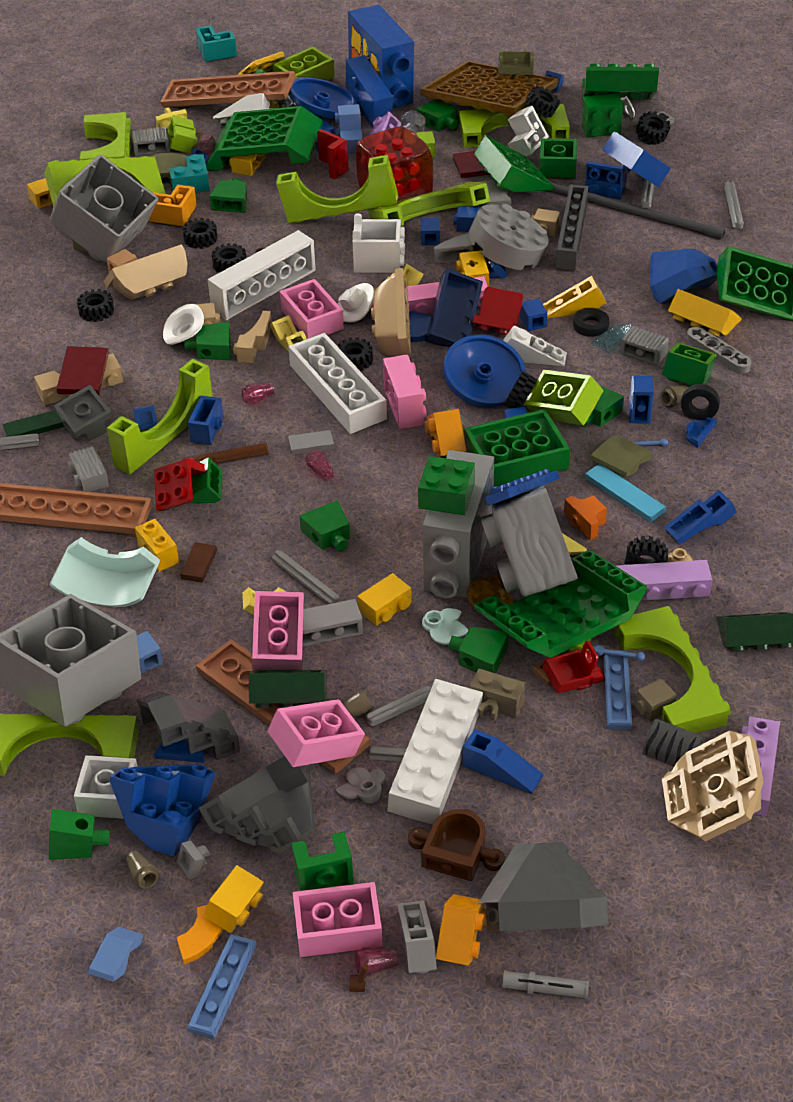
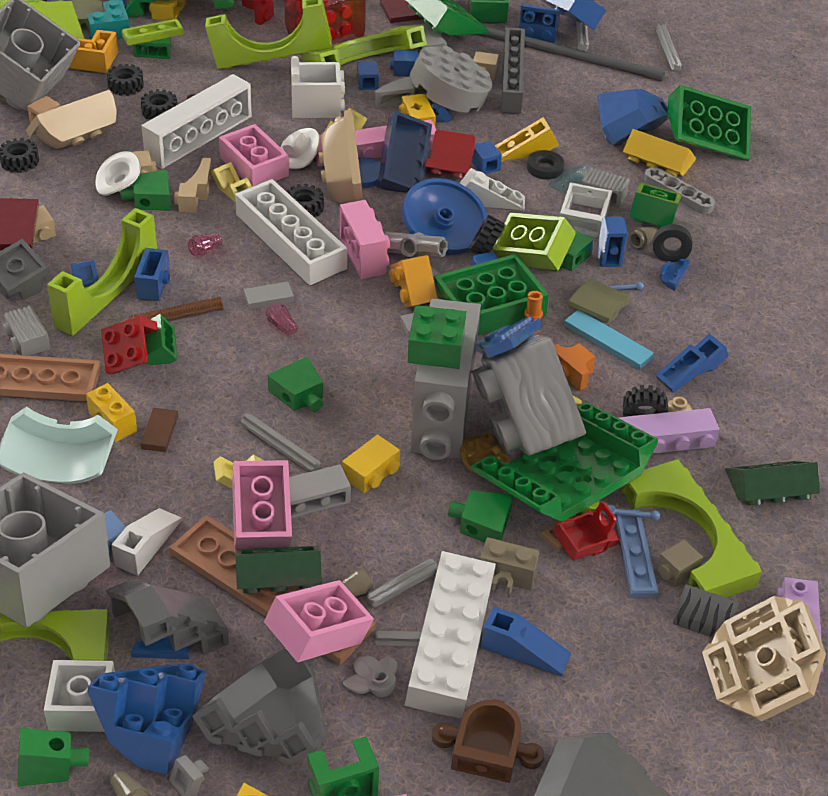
camera: 10 degrees left, 0 degrees up
light aqua plate [422,608,468,645] -> none
none -> white slope [112,508,182,576]
none -> lime tile [122,19,184,46]
none -> light grey piece [384,232,448,257]
none -> orange axle [524,291,543,335]
none -> white window [560,183,612,237]

